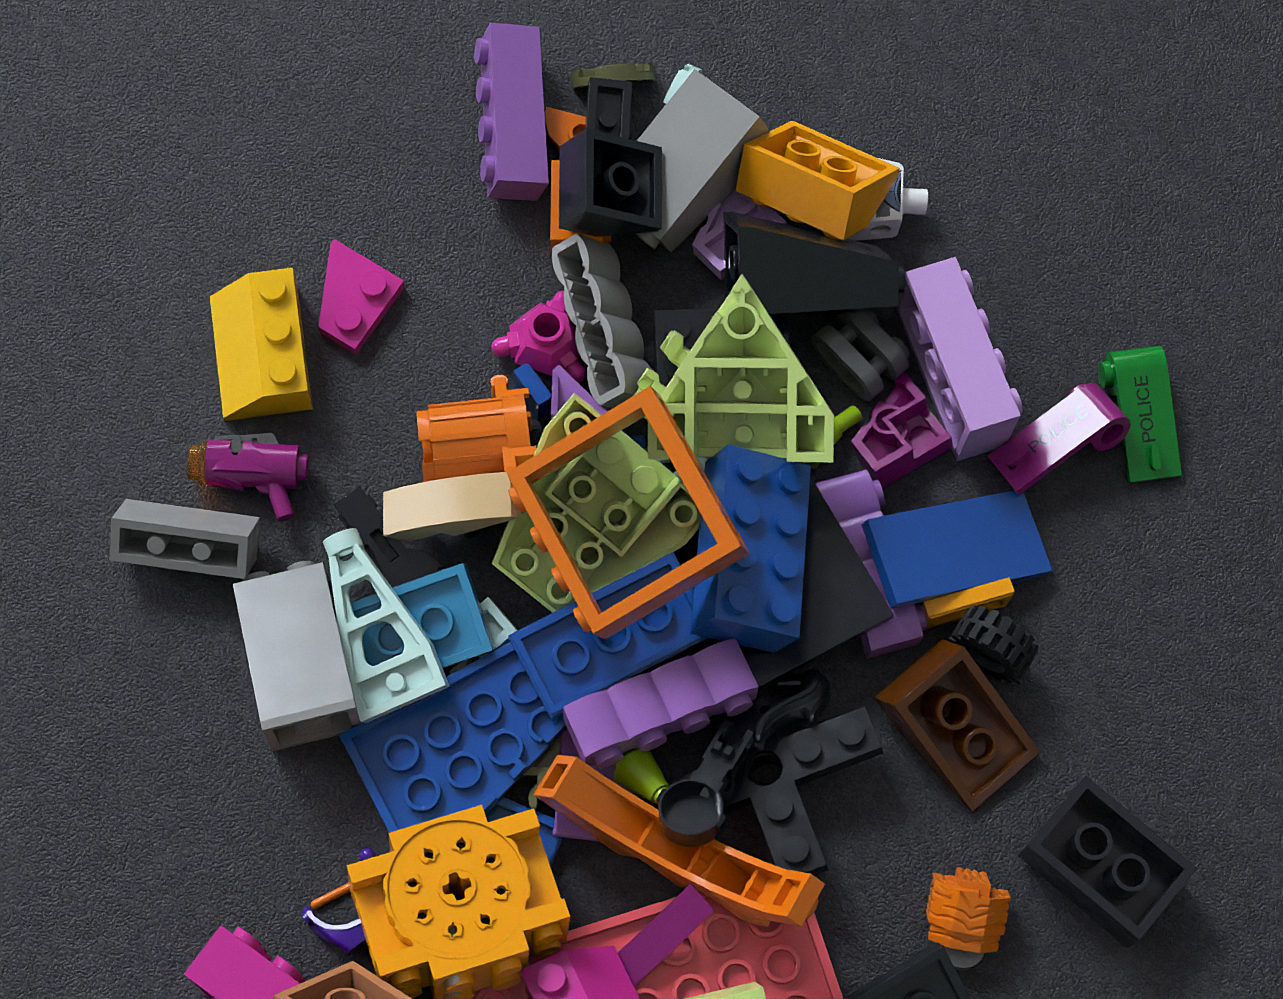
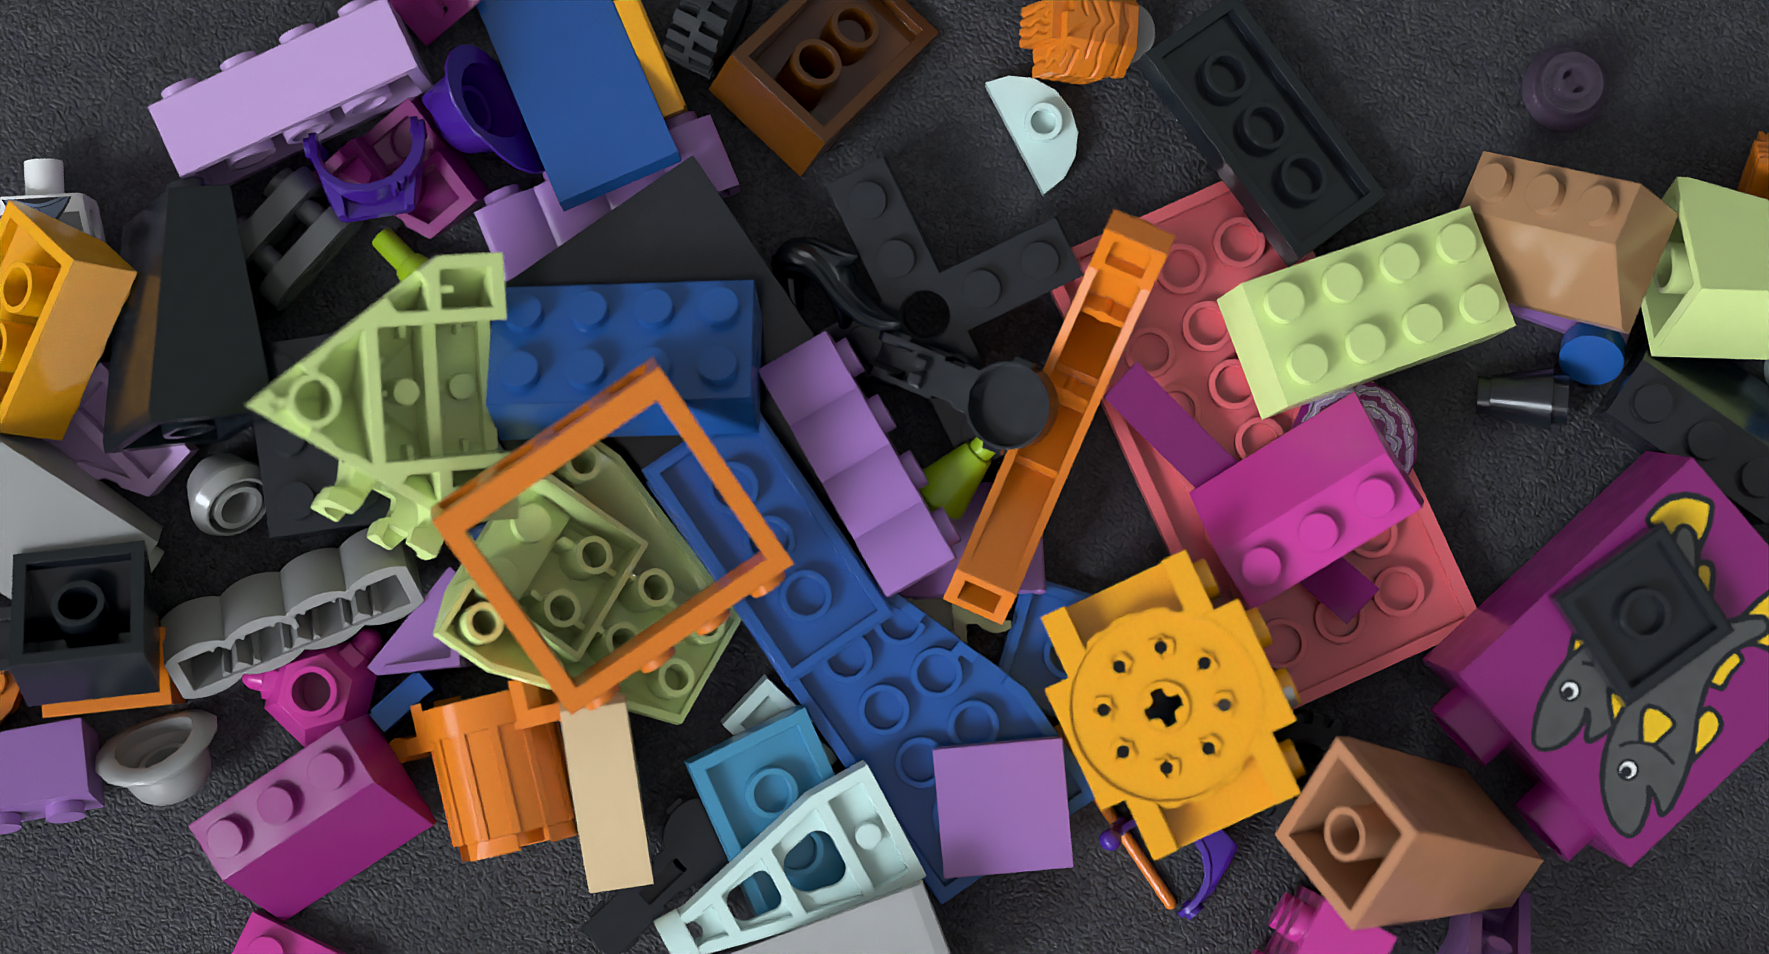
camera: 90 degrees left, 15 degrees up
none -> light grey hat [95,709,217,806]
none -> light grey cone [187,453,266,536]
none -> magenta slope [188,713,437,922]
none -> dark purple helmet [303,116,428,222]
none -> dark purple piece [422,45,545,174]
none -> medium lavender tile [932,736,1074,879]
none -> light aqua plate [985,76,1078,197]

